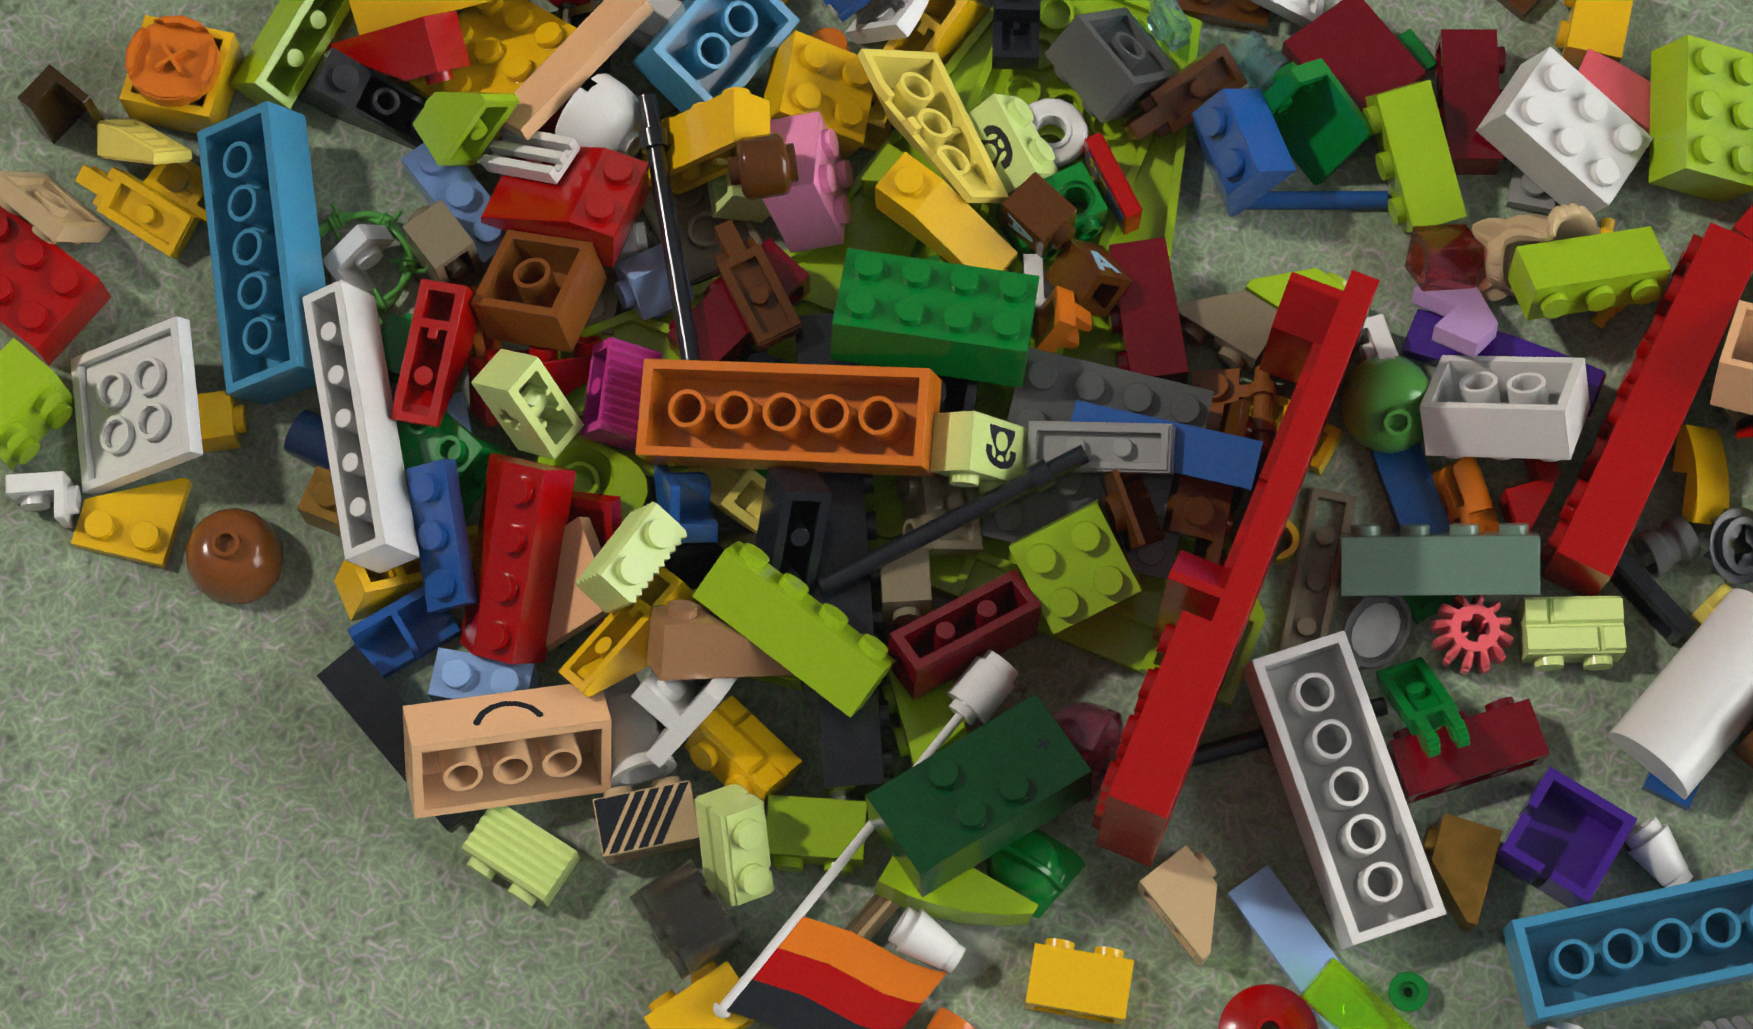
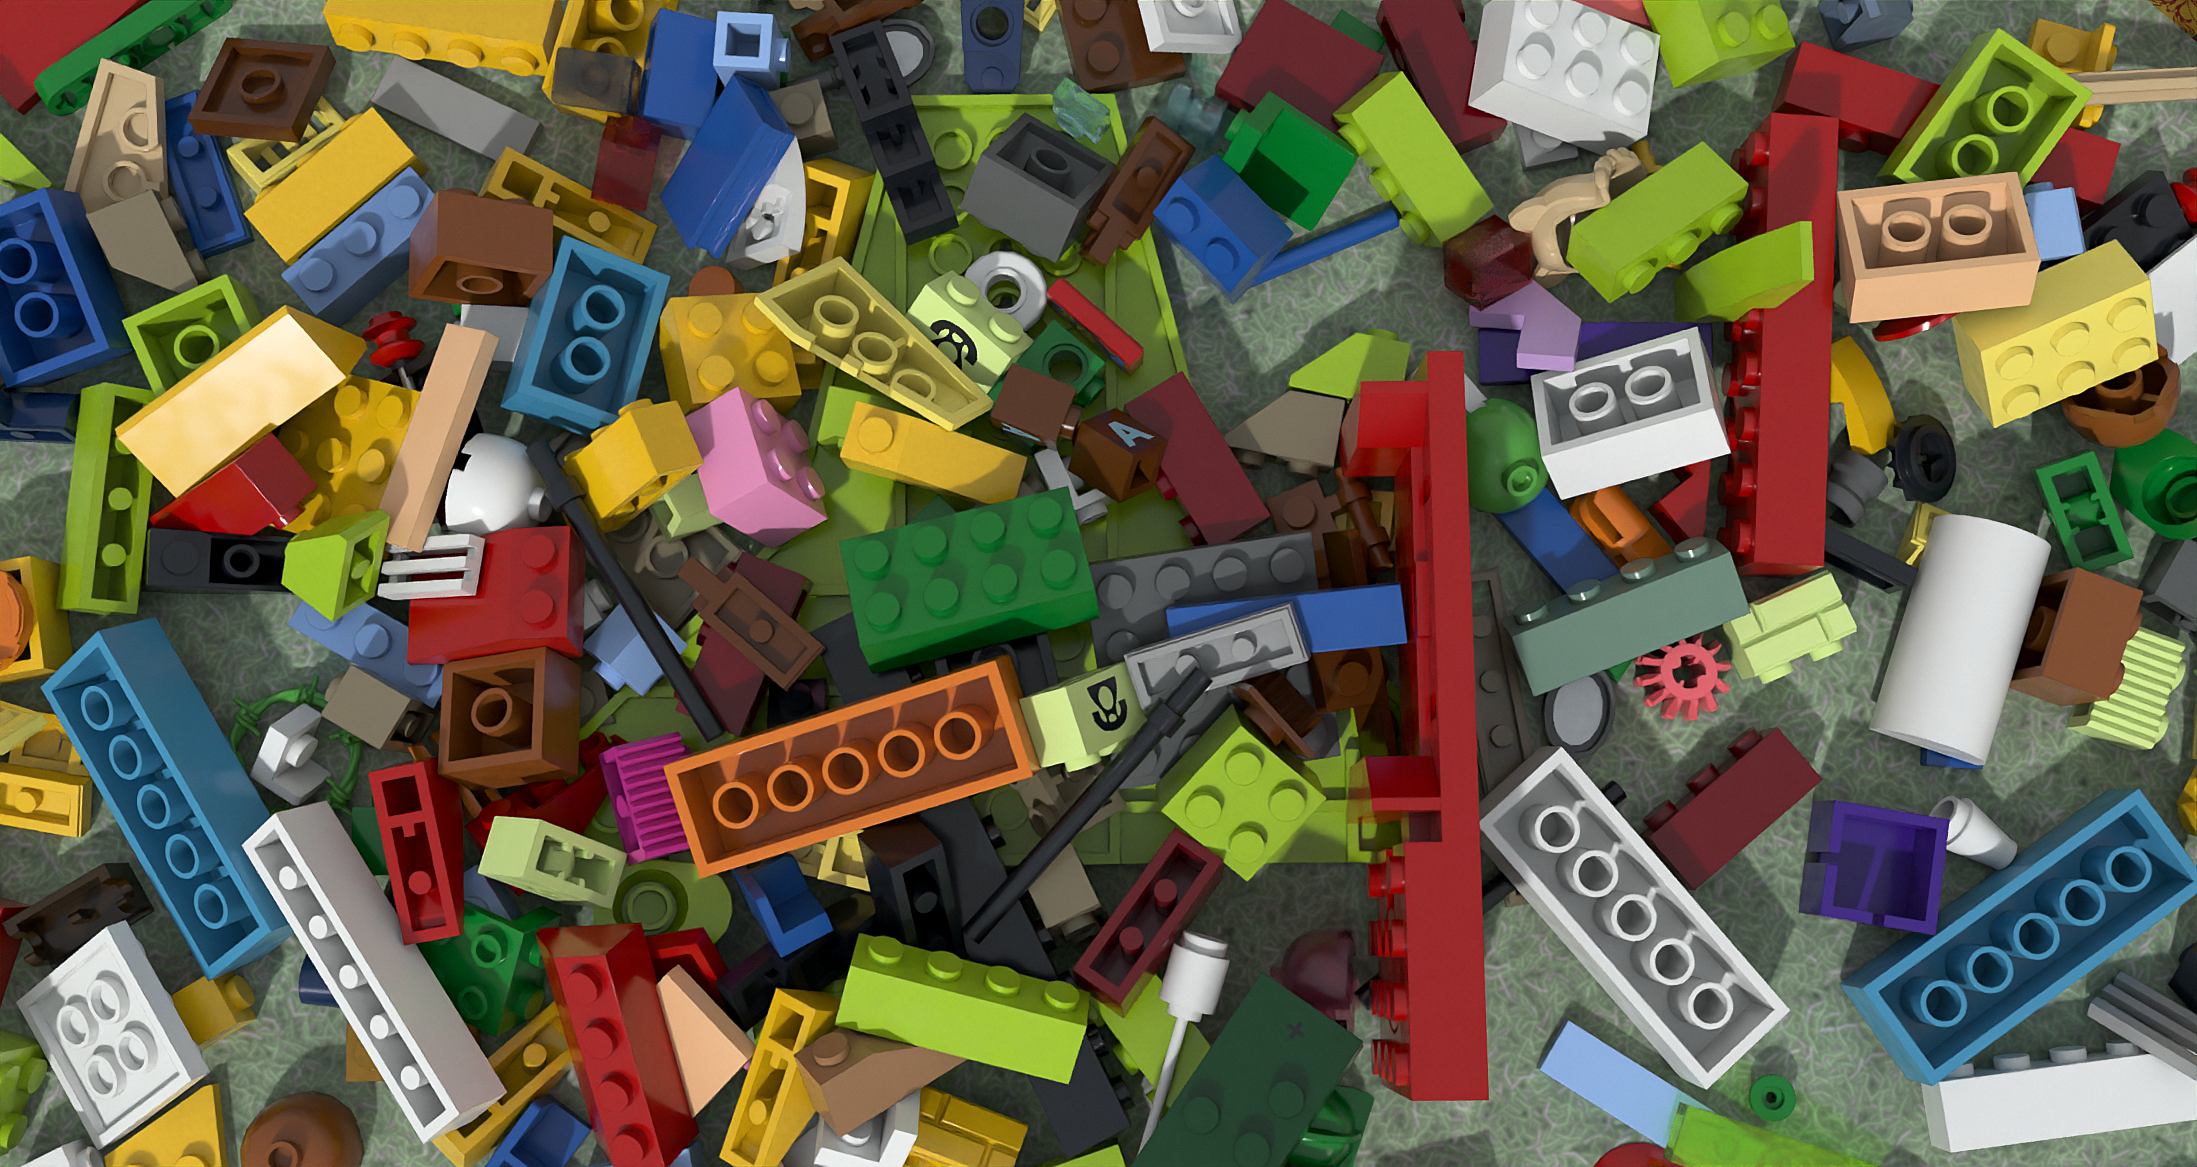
camera: 25 degrees left, 10 degrees up
blue plate [406,459,478,613] -> none
yellowish green brick [575,502,687,613] -> none
reddish brown head [727,133,799,200] -> none
orange tile [1034,286,1092,353] -> none
tan slope [1137,845,1218,966] -> none
green hinge [1376,657,1470,758] -> none
pearl gold slope [1422,813,1503,933] -> none
none -> dark brown hinge [2,862,155,970]
none -> lime slope [1674,221,1814,323]

